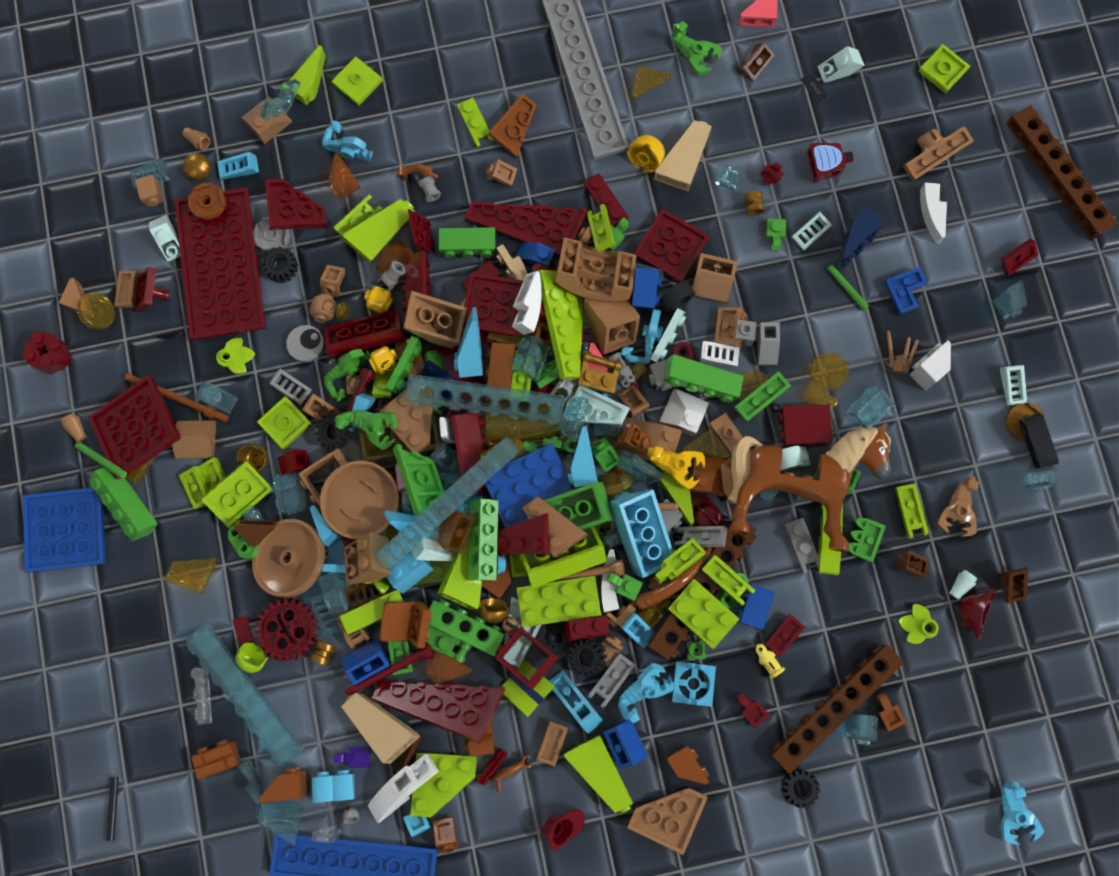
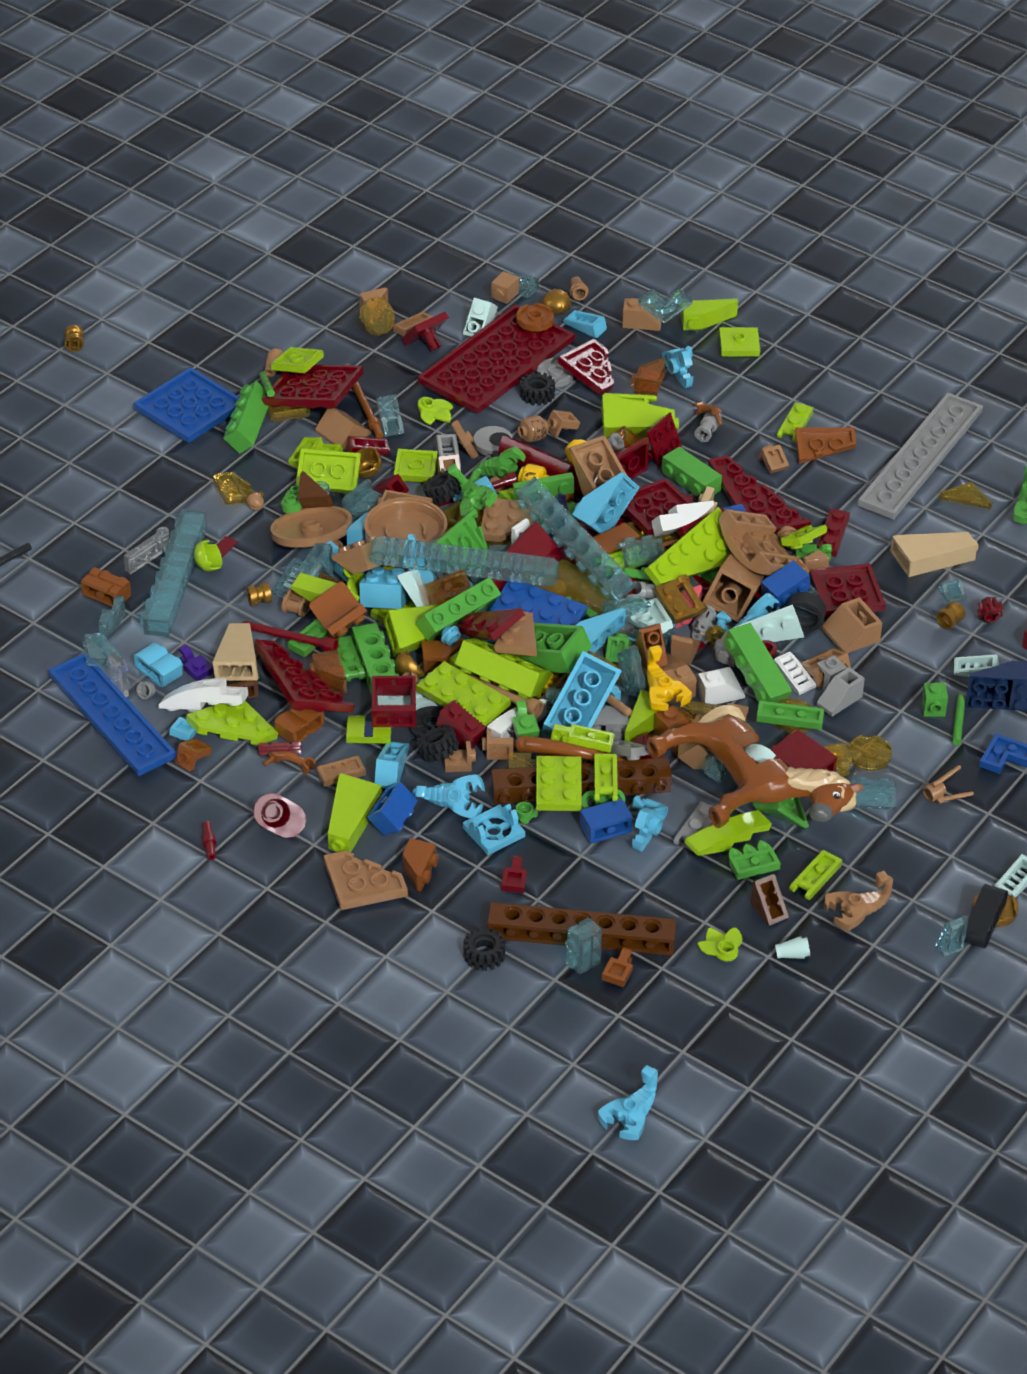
camera: 45 degrees right, 35 degrees down
dark red brick [22,332,71,374] -> none
dark red gear [254,598,320,662] -> none
dark orange slope [259,767,309,803] -> none
clear yellow plate [334,302,350,320] -> none
blue brick [341,639,390,685] -> none
light grey hinge [587,653,636,709] -> none
medium azure slope [620,613,656,649] -> none
yellow cylinder [627,135,665,173] -> none
light yellow piece [756,643,785,679] -> none
dark red plate [764,614,805,657] -> none
bright green plate [766,218,786,251] -> none
white slope [909,341,951,391] -> none
dark red hat [960,589,996,639] -> none
reddish brown slope [998,567,1029,603] -> none
none -> medium nougat hinge [246,493,264,511]
none -> lime plate [271,347,324,373]
none -> dark red slope [345,436,390,456]
none -> medium nougat plate [452,420,479,459]
none -> medium azure animal [632,795,668,852]
none -> medium nougat slope [803,550,829,574]
none -> bright green brick [921,683,948,717]

